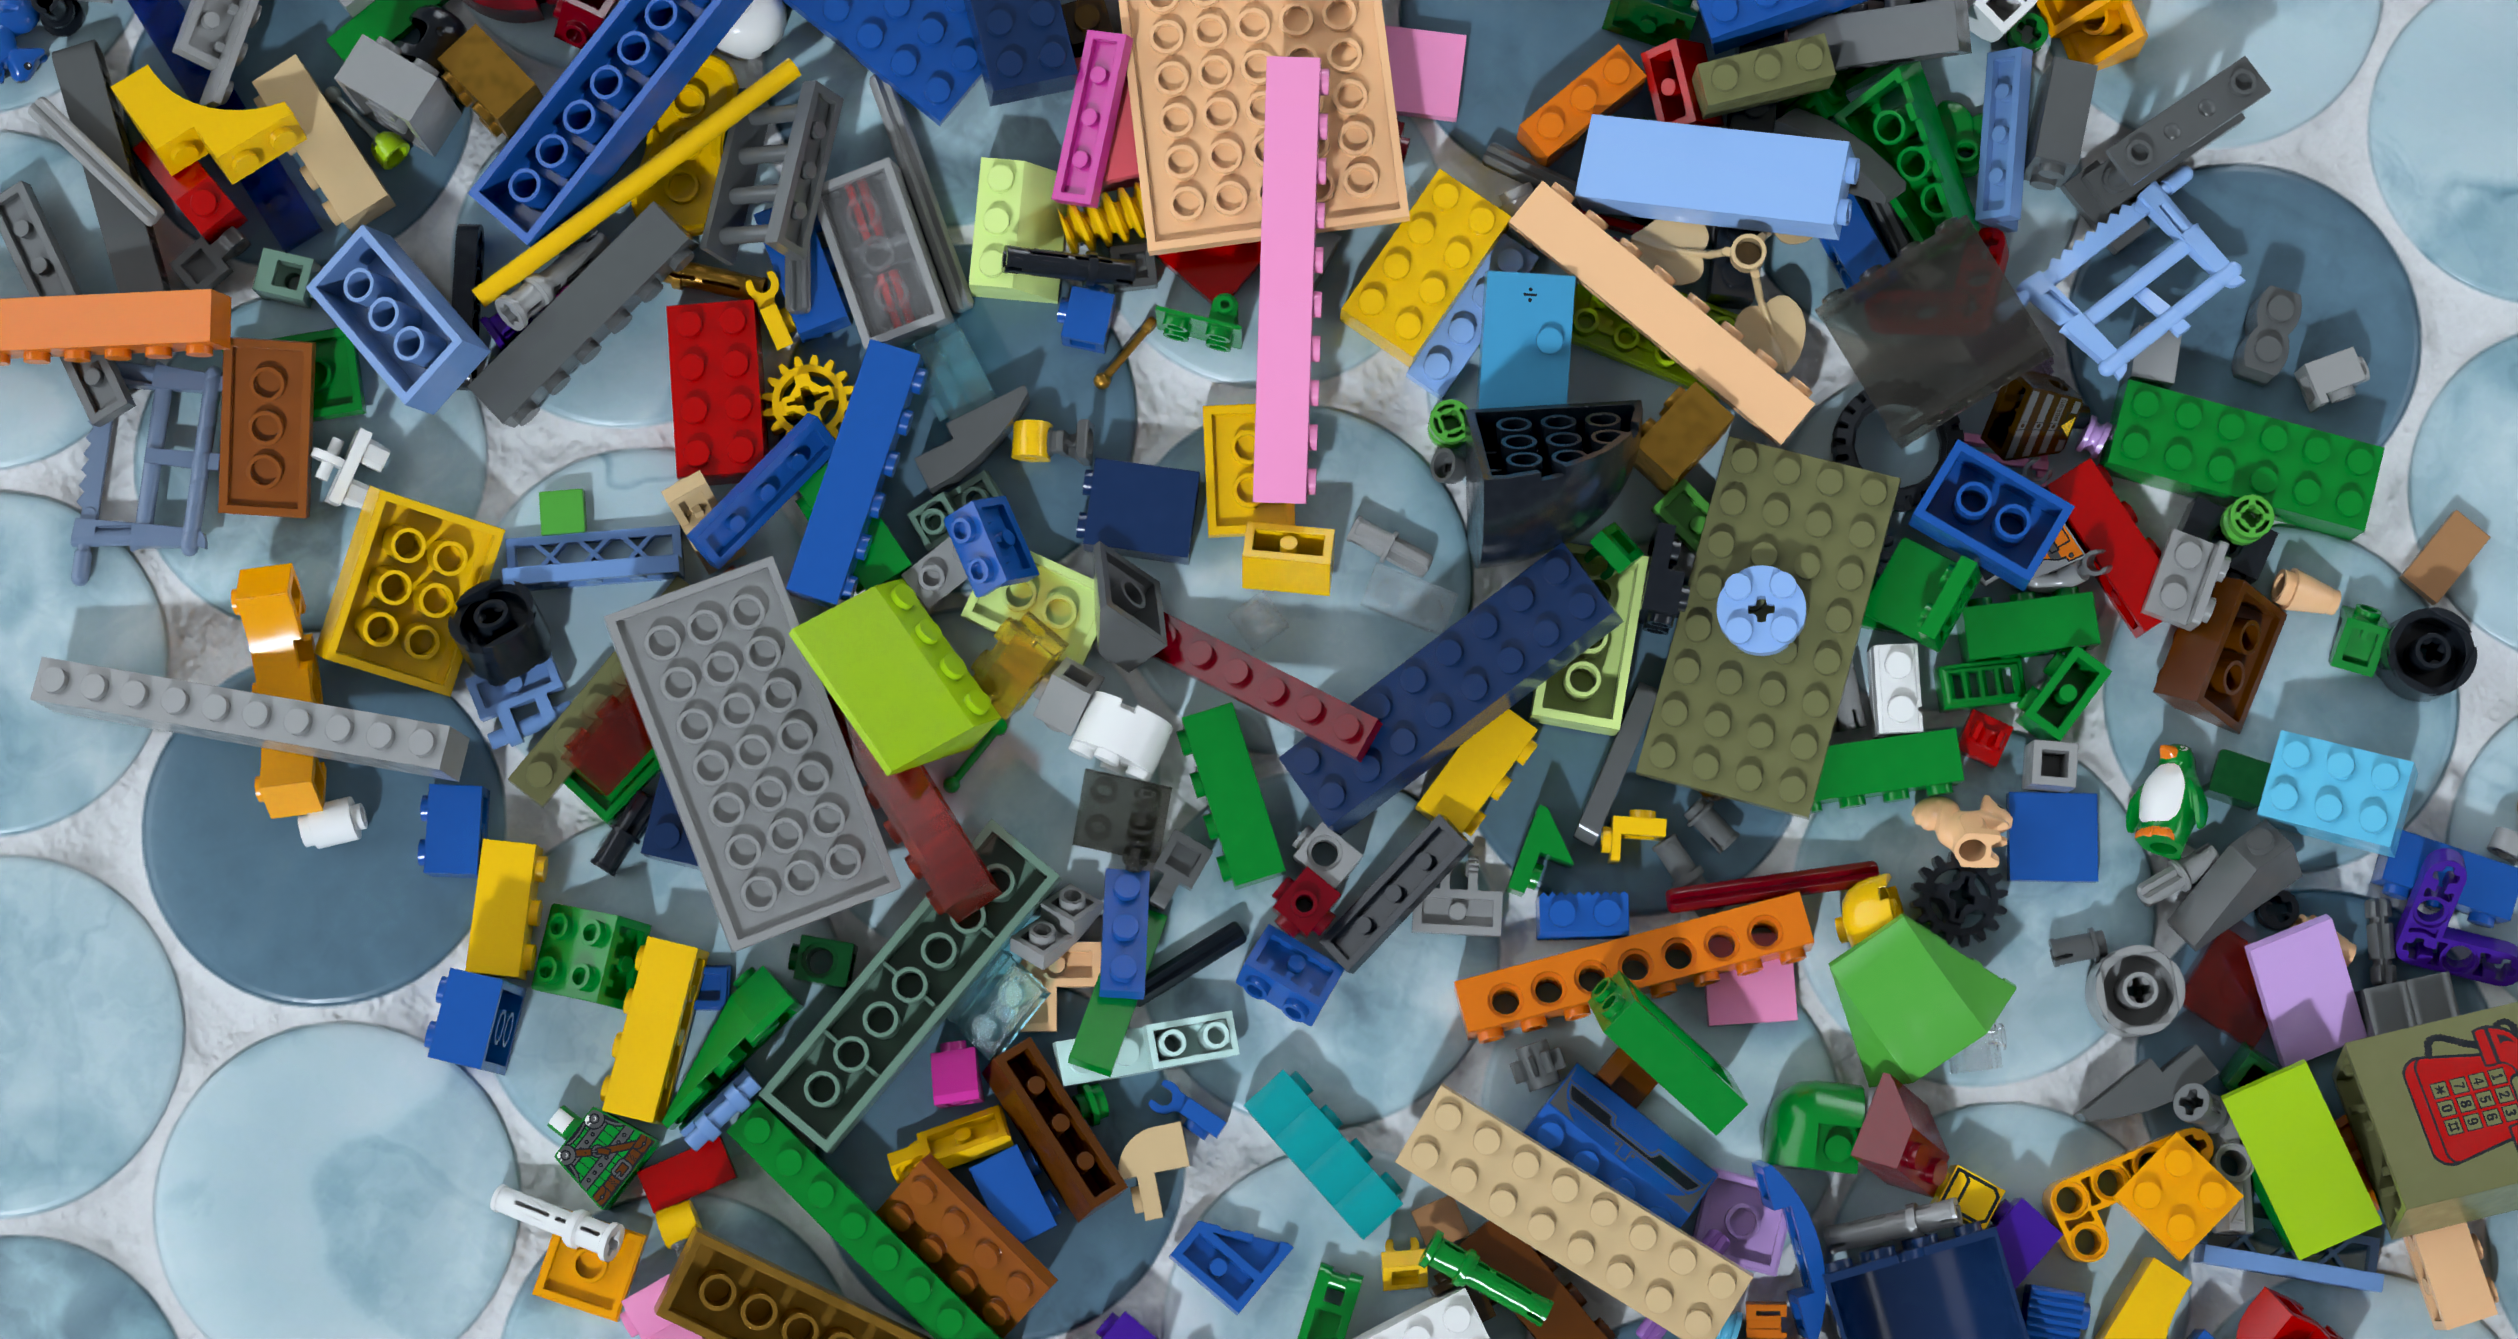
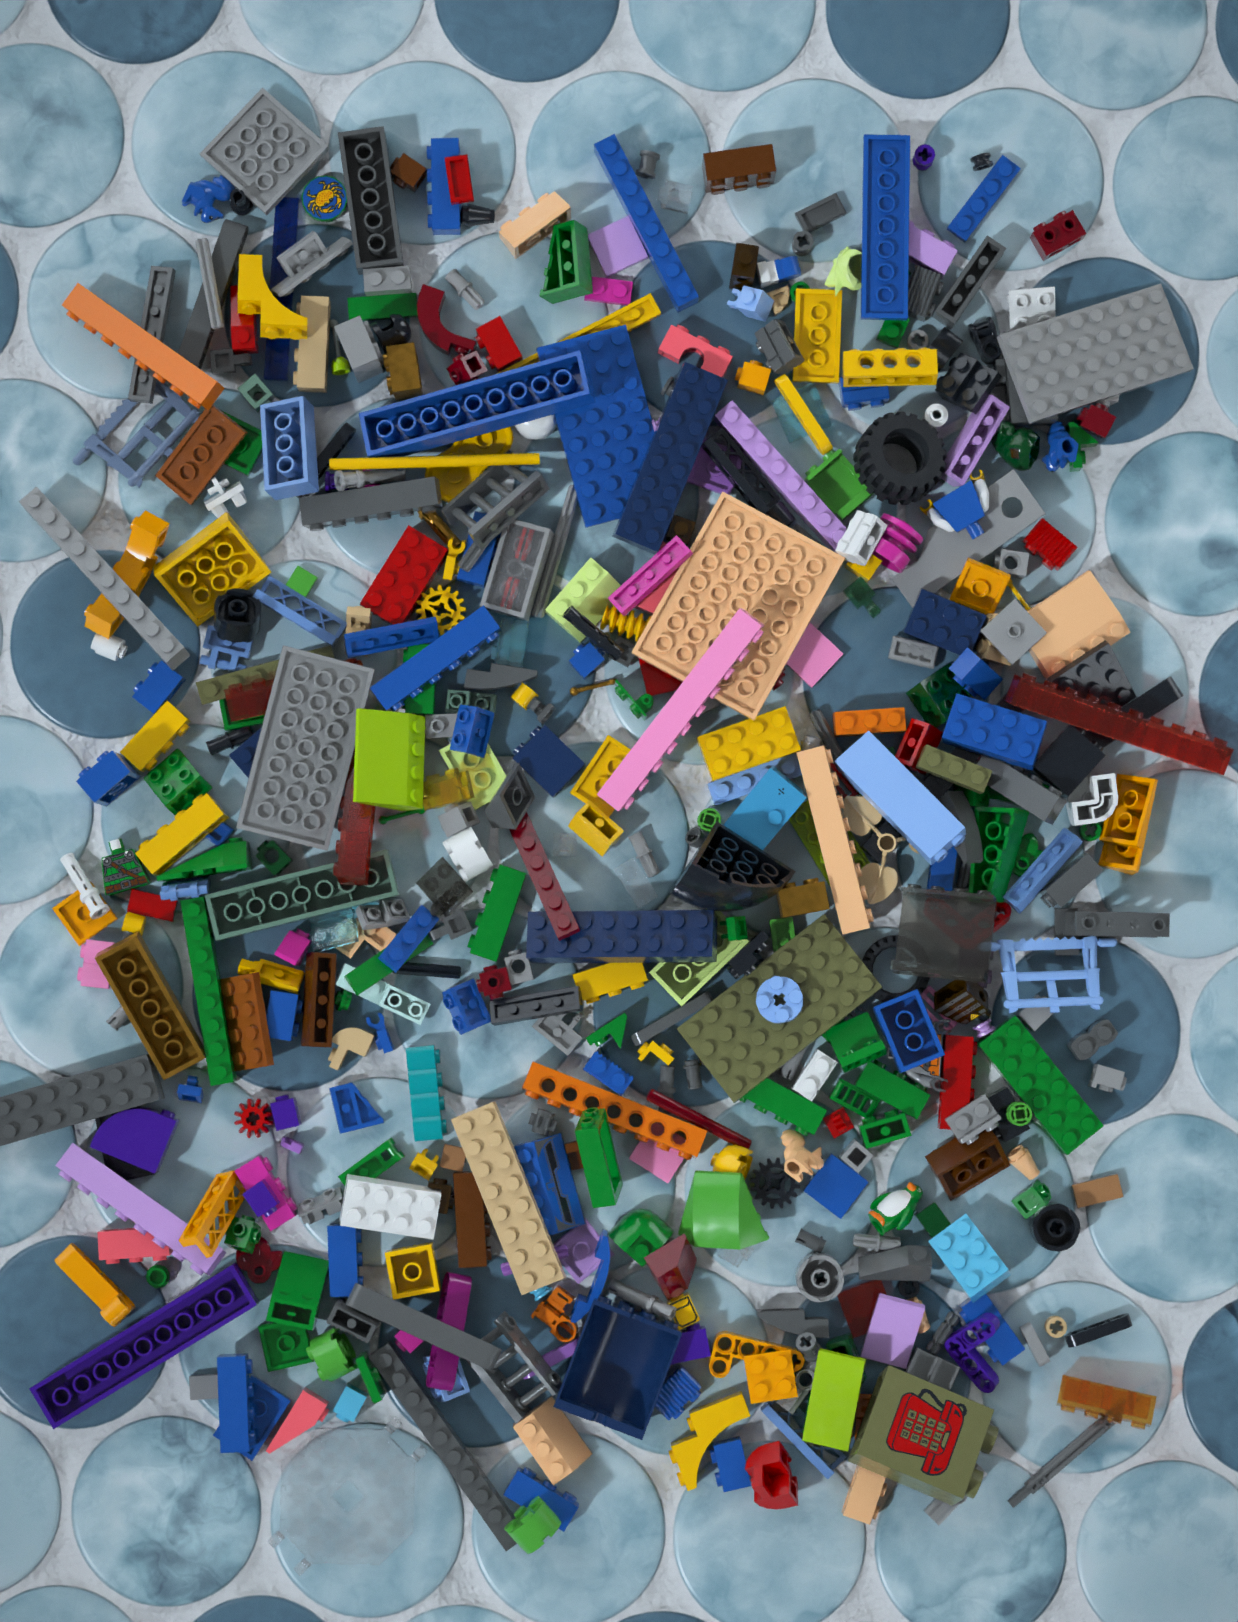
camera: 35 degrees right, 5 degrees up
green pin [1418,1229,1554,1327] -> none

